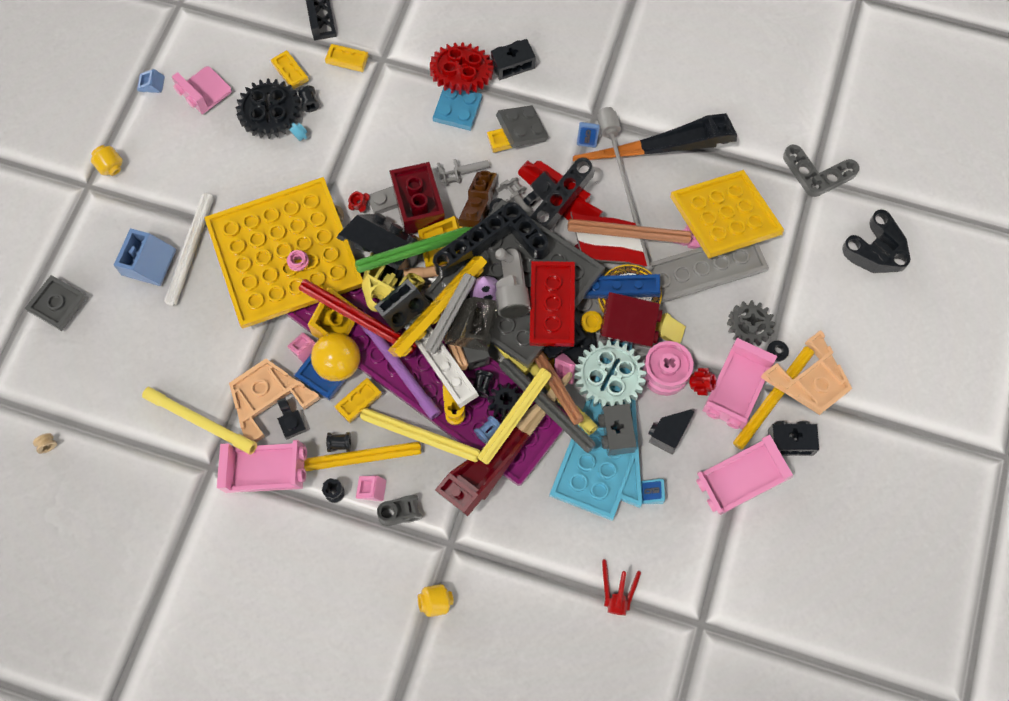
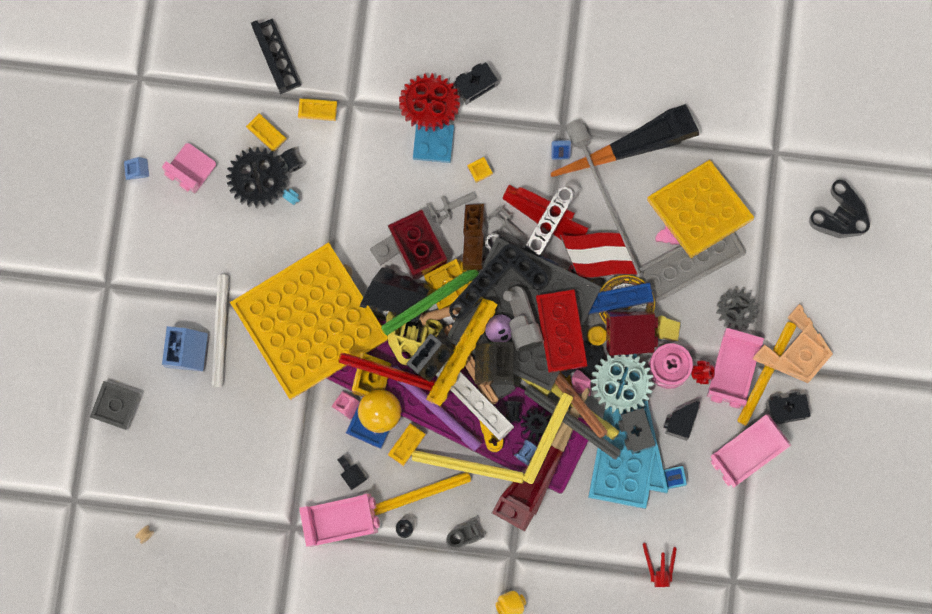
camera: 10 degrees left, 10 degrees up
yellow head [91,145,123,176] -> none
light yellow piece [142,387,257,455] -> none
light nougat wing [229,359,320,443] -> none
bright pink plate [287,250,309,271] -> none
black bush [326,432,351,452] -> none
red plate [348,191,370,212] -> none
bright pink slope [356,476,386,501] -> none
light grey axle [424,273,476,354] -> none
dark grey plate [496,105,548,147] -> none
black plate [523,171,557,206] -> none
nougat axle [567,219,691,243] -> none
black plate [767,340,789,362] -> none
dark grey beam [783,144,860,197] -> none

